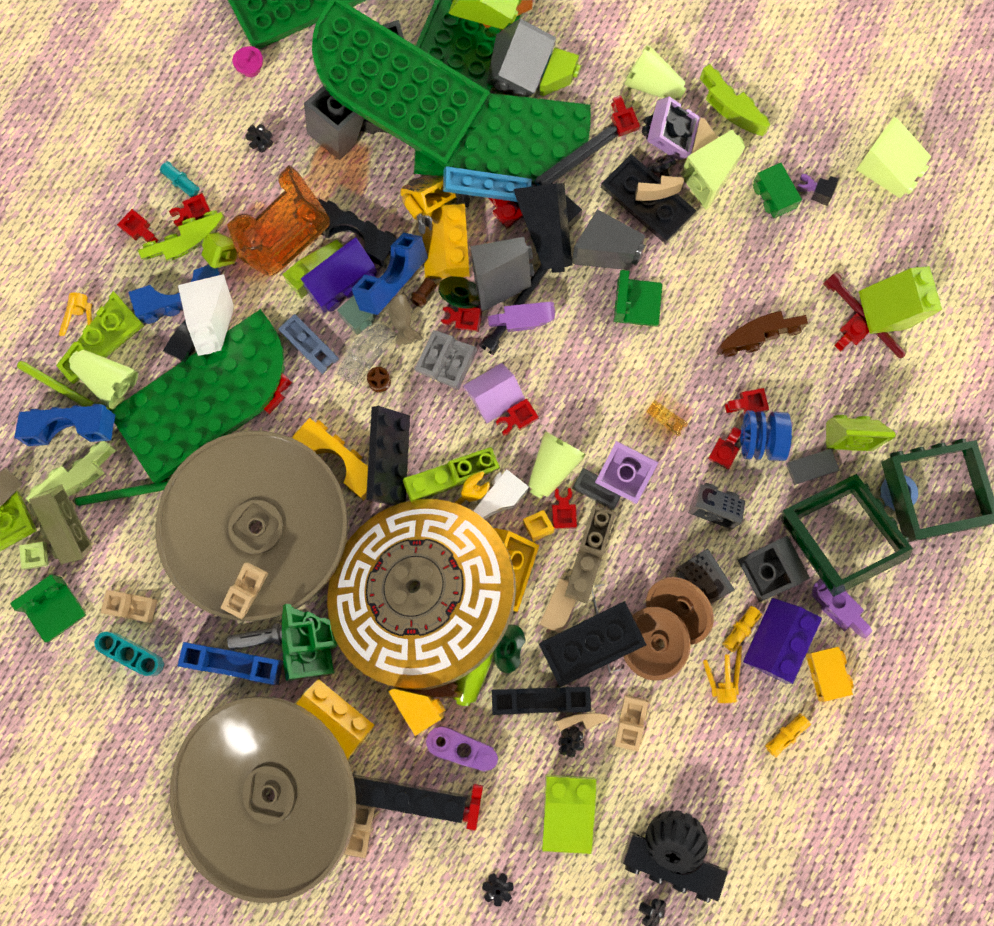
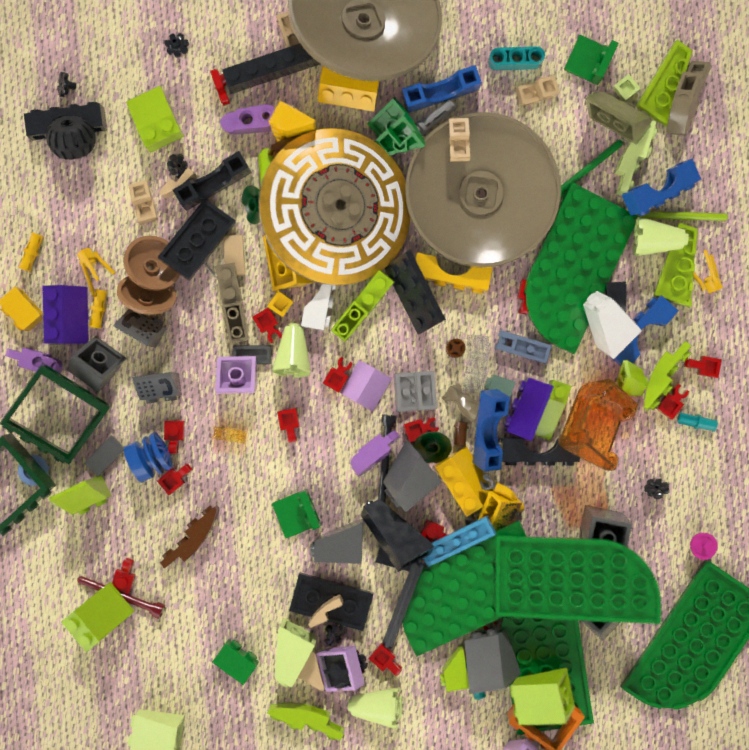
camera: 155 degrees right, 10 degrees up
yellow hand [455,471,490,505] -> none
black piece [796,174,838,206] -> none
none -> red plate [277,408,300,443]

